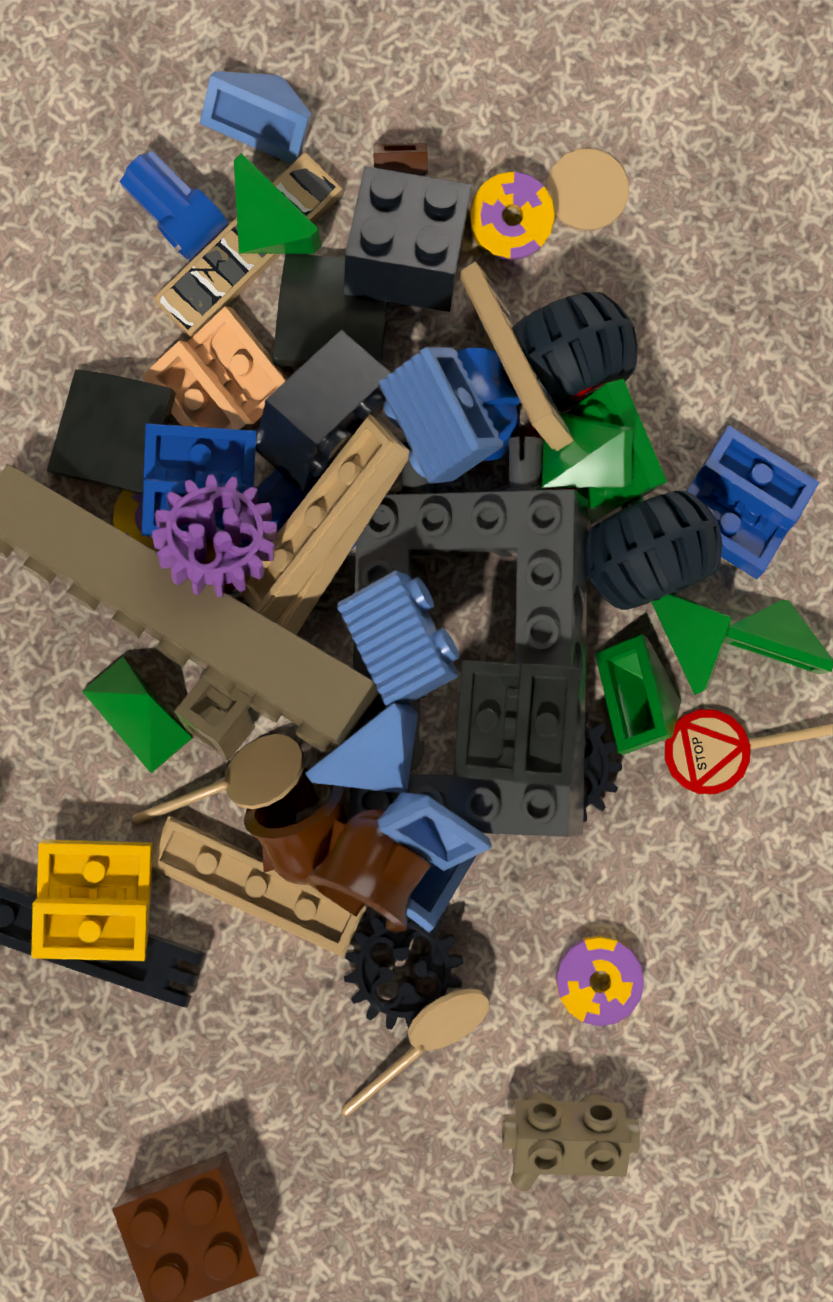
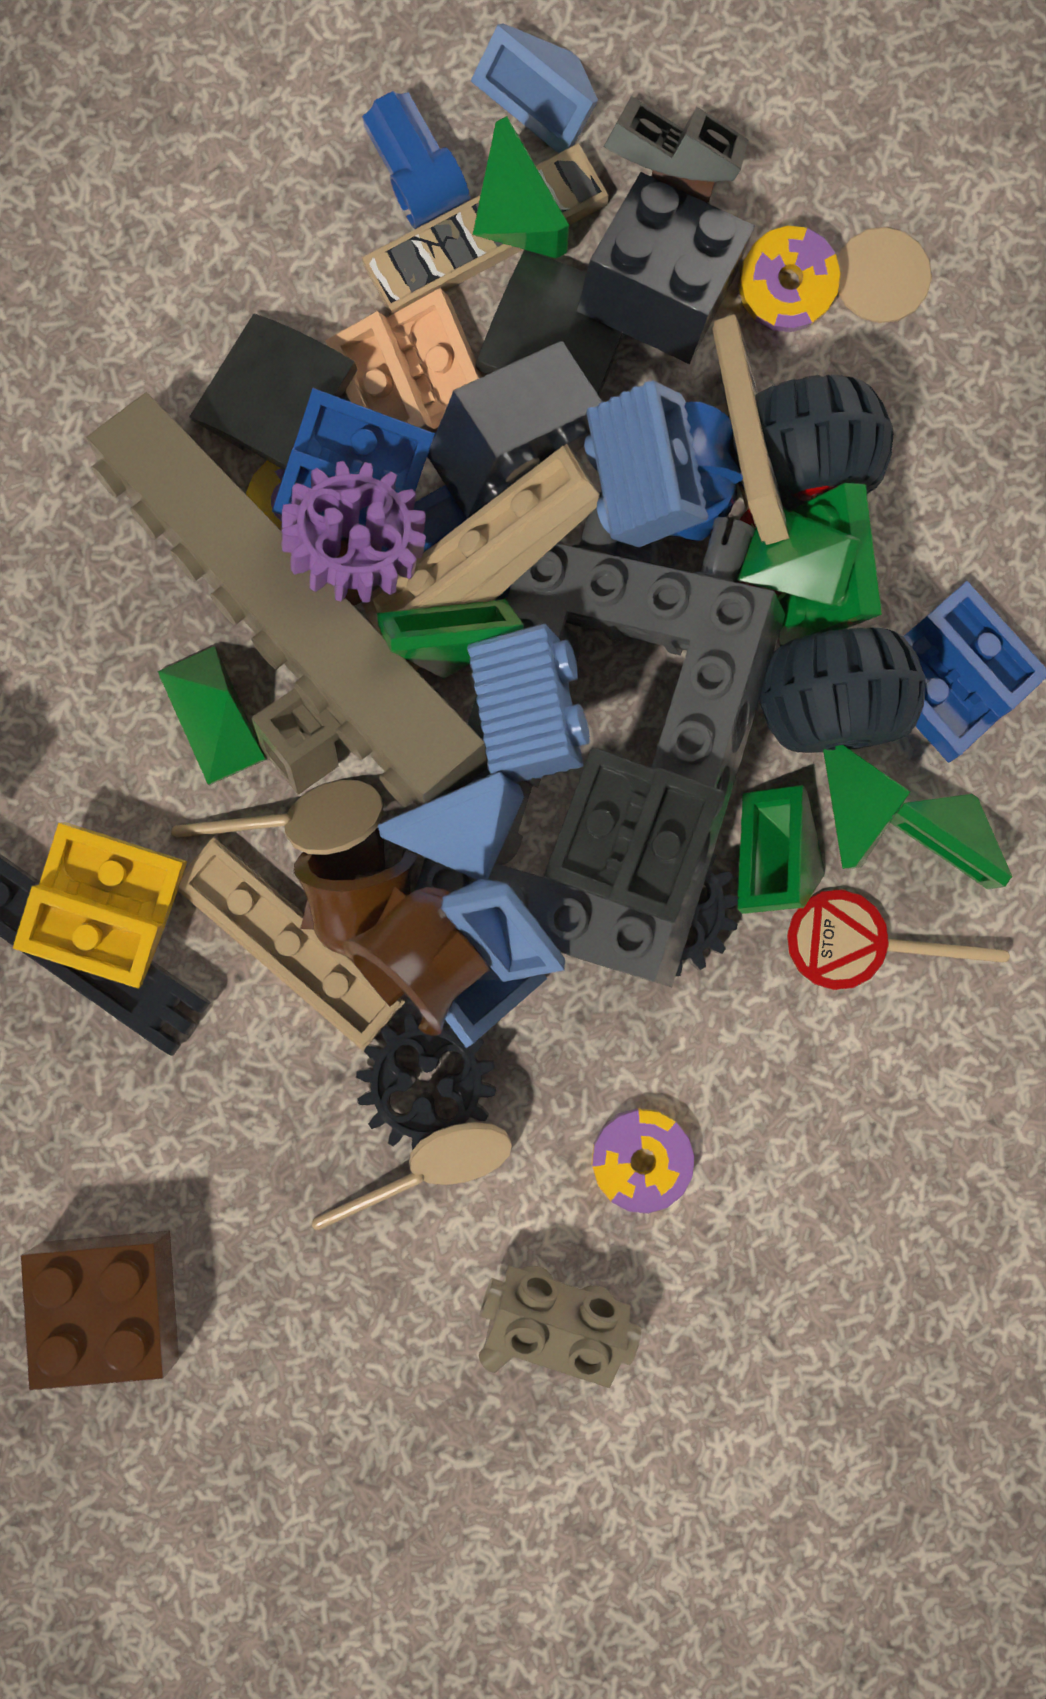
camera: 15 degrees right, 0 degrees up
none -> green slope [377,599,523,678]
none -> pearl dark grey slope [604,96,749,182]

